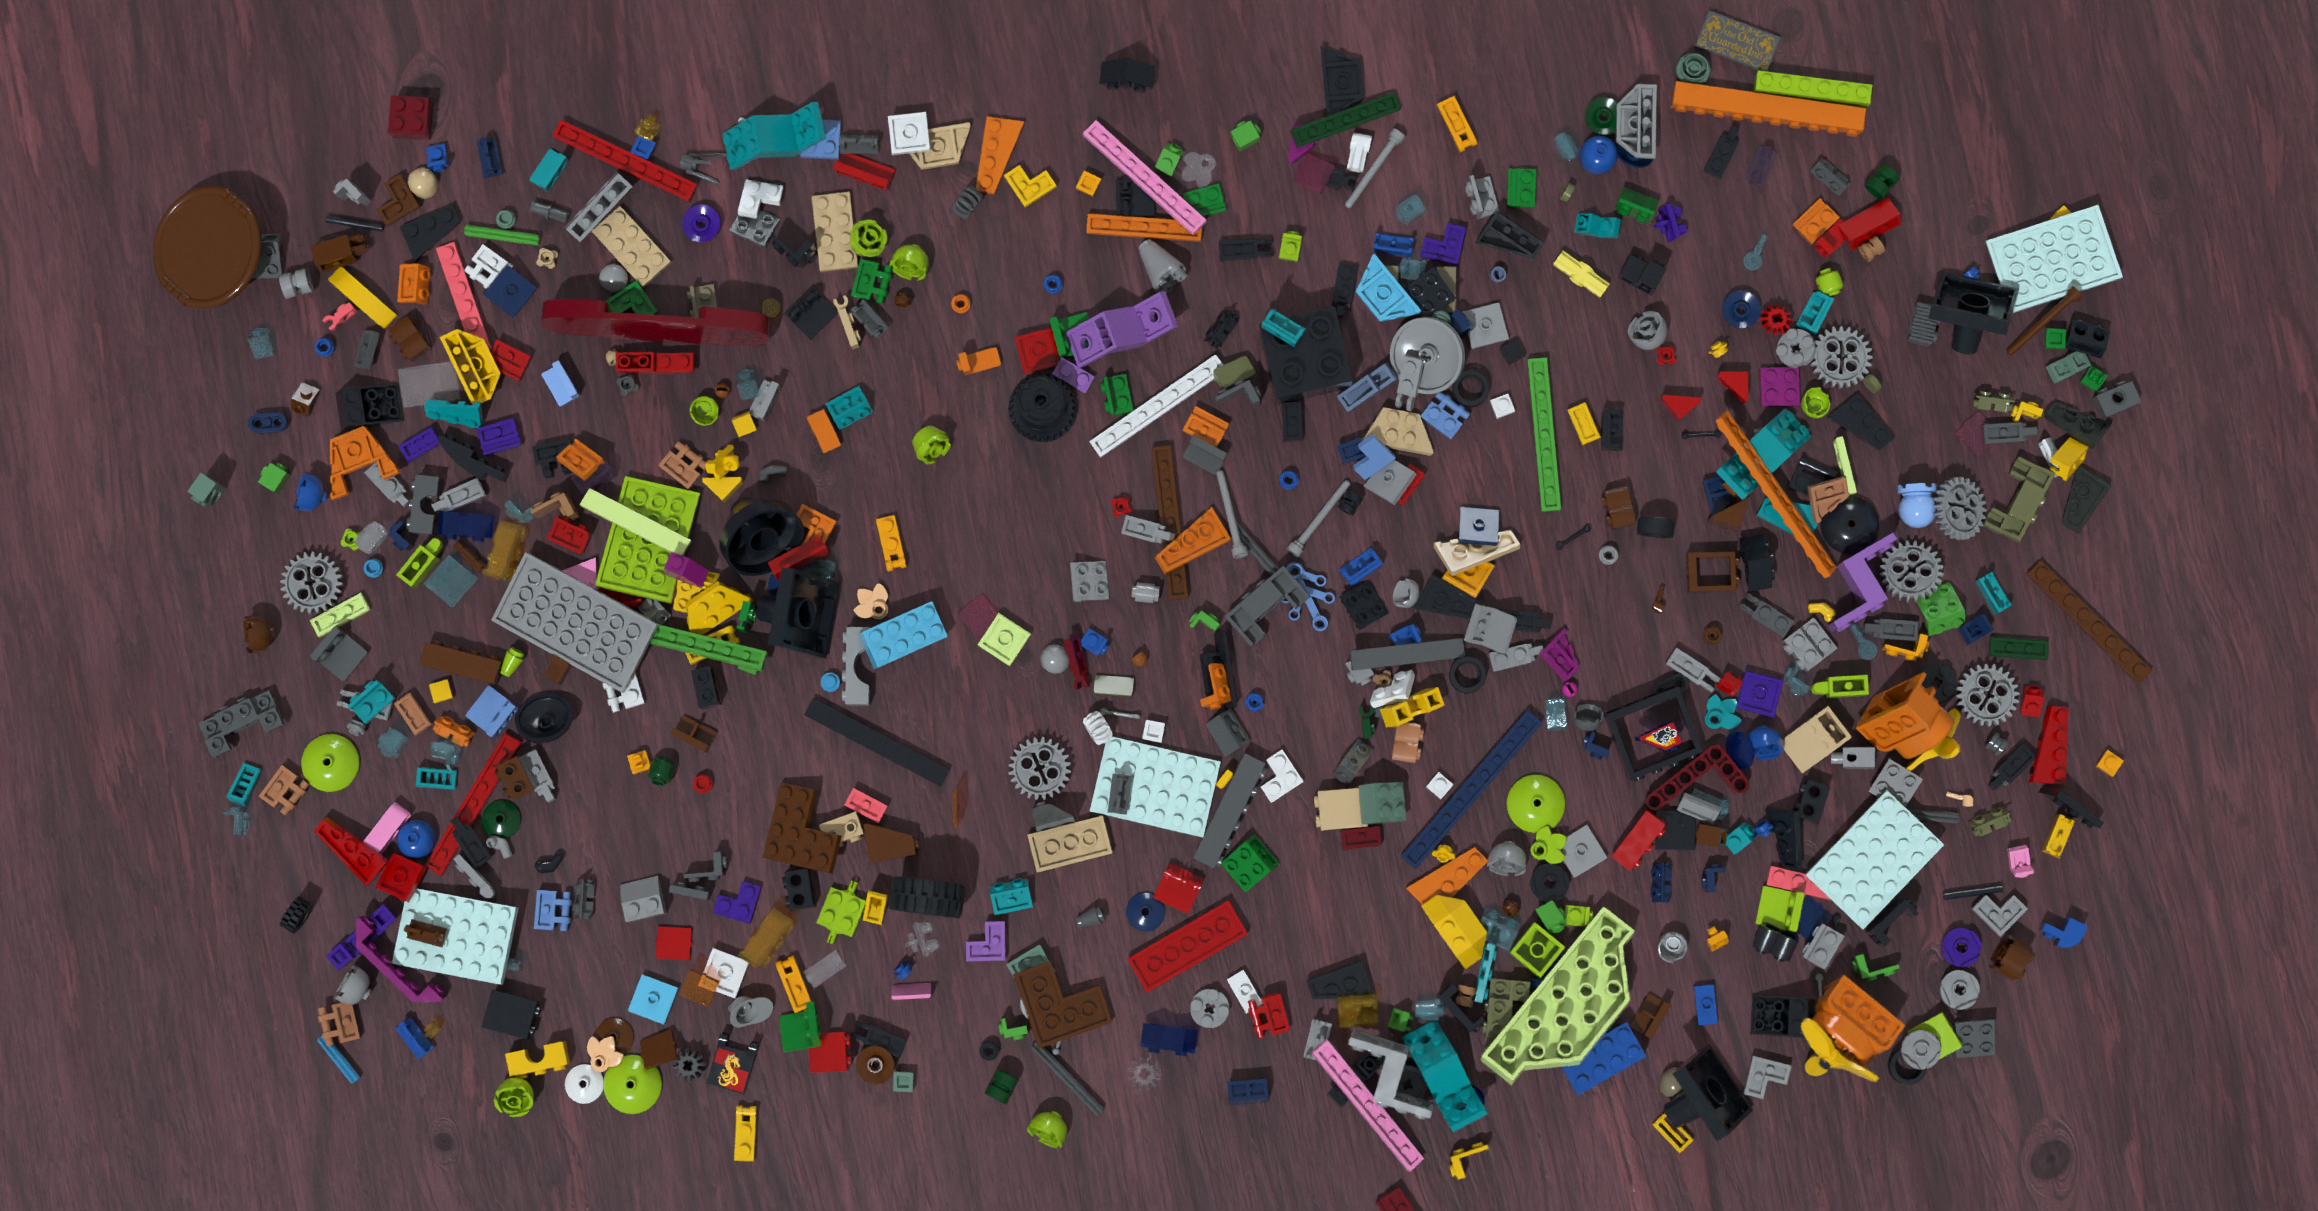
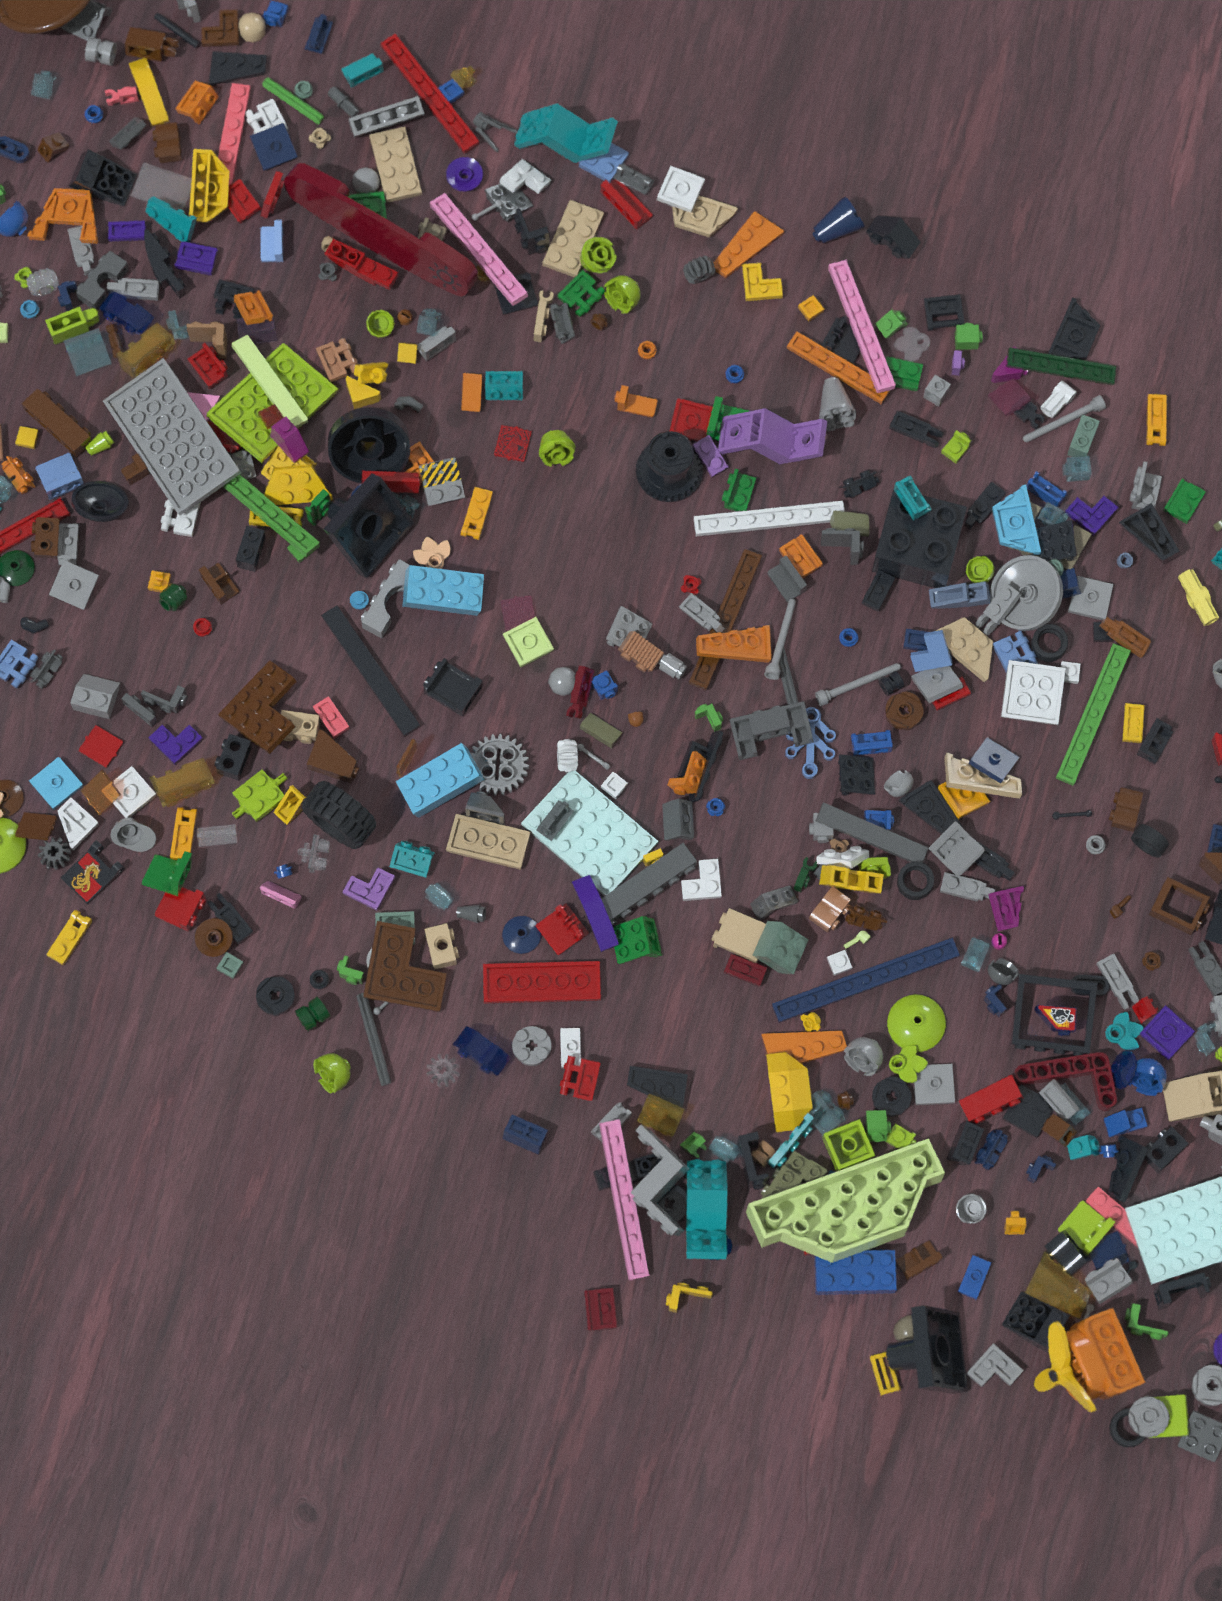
camera: 20 degrees right, 10 degrees down
none -> light grey plate [49,560,99,610]
none -> white wing [58,798,99,850]
none -> black plate [256,976,295,1016]
none -> clear red tile [258,404,283,429]
none -> red plate [260,171,284,219]
none -> medium azure brick [396,743,485,818]
none -> slope [418,457,465,506]
none -> black panel [423,658,483,717]
none -> clear light blue brick [425,883,454,911]
none -> tan brick [425,924,459,970]
none -> bright pink plate [430,193,528,306]
none -> light grey hinge [471,200,503,221]
none -> red piece [494,425,532,462]
none -> dark purple slope [572,875,619,952]
none -> nougat brick [618,631,664,673]
none -> dark blue cone [812,196,865,243]
none -> yellowish green hand [844,931,871,949]
none -> reddish brown hinge [845,905,888,931]
none -> lime bracket [858,857,891,880]
none -> reddish brown plate [885,692,924,731]
none -> black plate [923,294,965,331]
none -> light grey brick [923,375,951,407]
none -> black hinge [946,1121,984,1166]
none -> medium lavender plate [952,351,965,375]
none -> lime hair [966,556,995,583]
none -> white plate [1001,660,1066,725]
none -> clear yellow wedge [1025,1251,1091,1319]
none -> sand green brick [1067,415,1100,461]
none -> dark orange hinge [1100,617,1151,658]
none -> blue slope [1103,1108,1147,1138]

